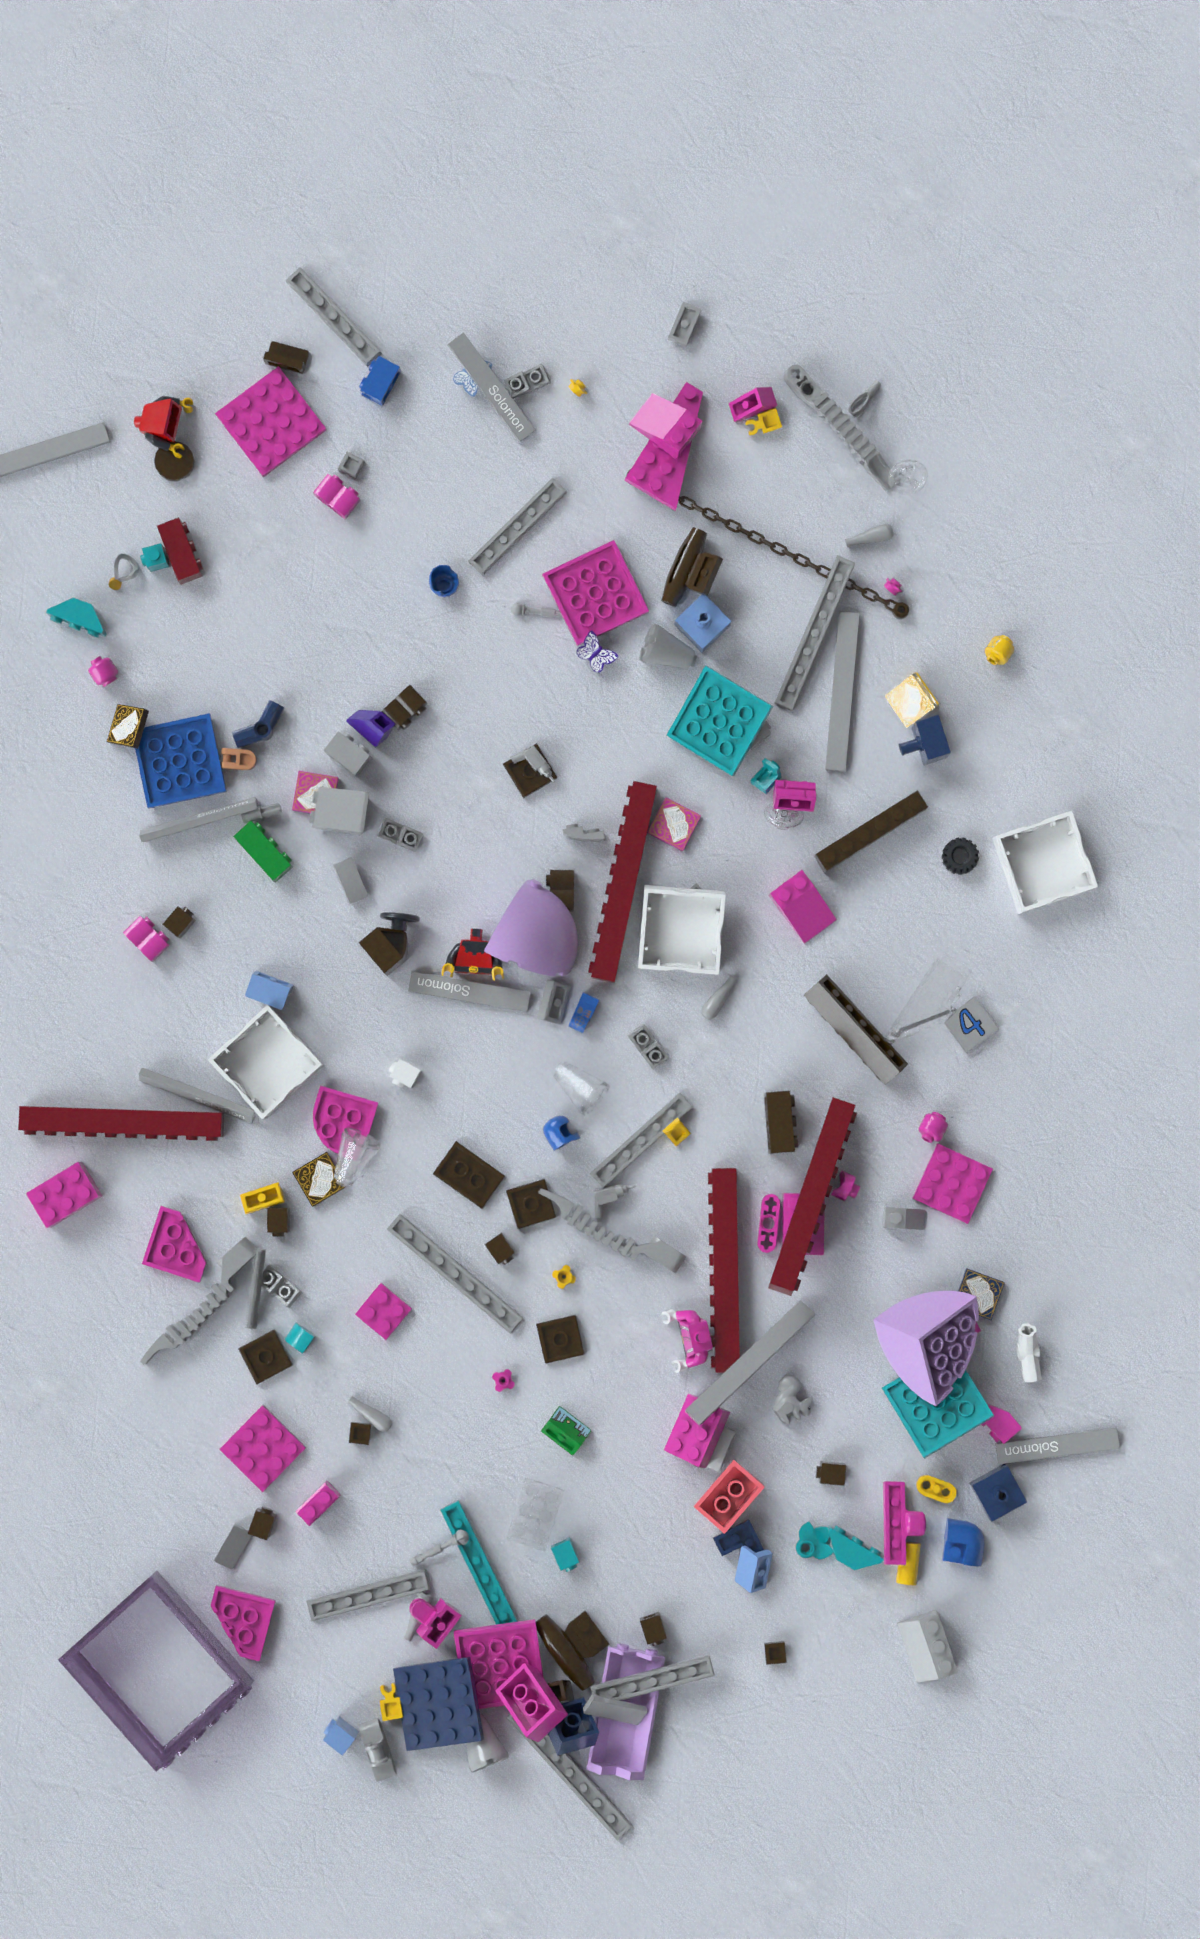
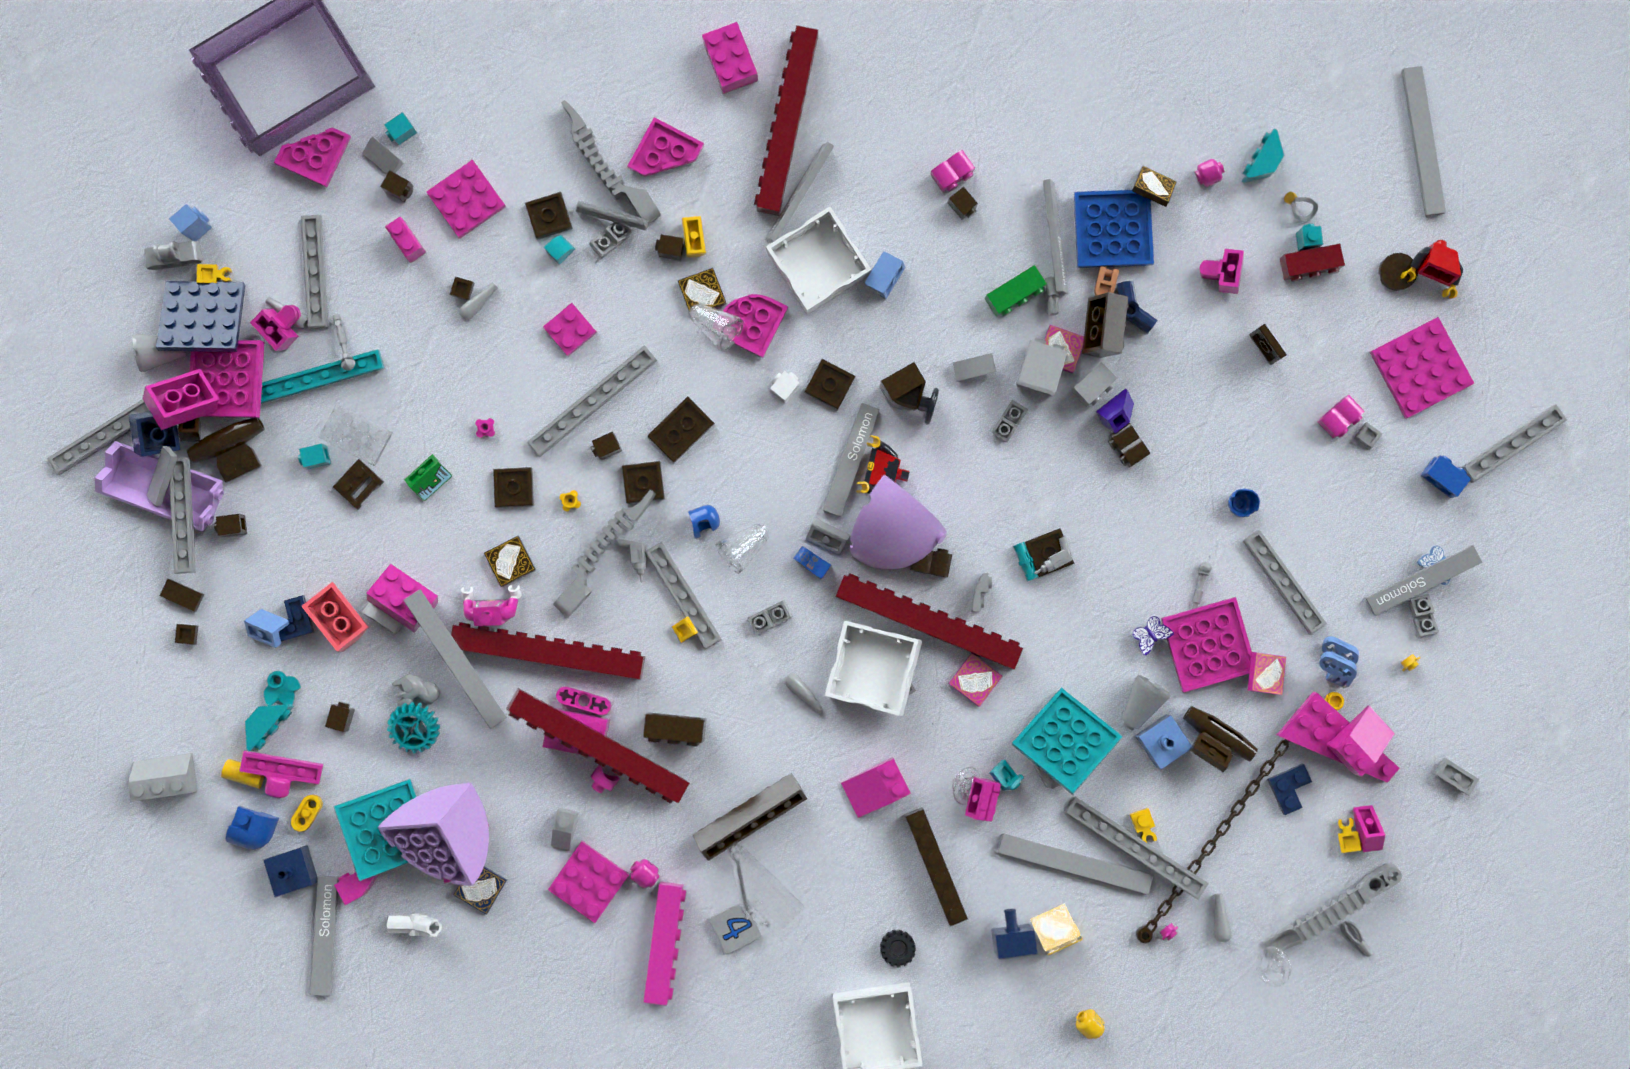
camera: 95 degrees right, 0 degrees up
dark brown panel [263,341,309,374] -> none
none -> dark brown tile [160,579,205,612]
none -> dark brown plate [333,459,384,510]
none -> teal brick [384,112,418,145]
none -> teal gear [387,701,440,754]
none -> tile [484,536,536,587]
none -> dark pink brick [643,882,687,1005]
none -> dark brown tile [804,359,856,410]
none -> teal pin [1013,542,1038,581]
none -> brick [1082,292,1128,358]
none -> yellow plate [1129,807,1157,843]
none -> dark pink brick [1200,249,1244,294]
none -> tile [1248,652,1286,695]
none -> dark brown tile [1249,323,1287,365]
none -> dark blue plate [1267,764,1312,815]
none -> medium blue piece [1319,636,1359,688]
none -> yellow plate [1324,692,1344,711]

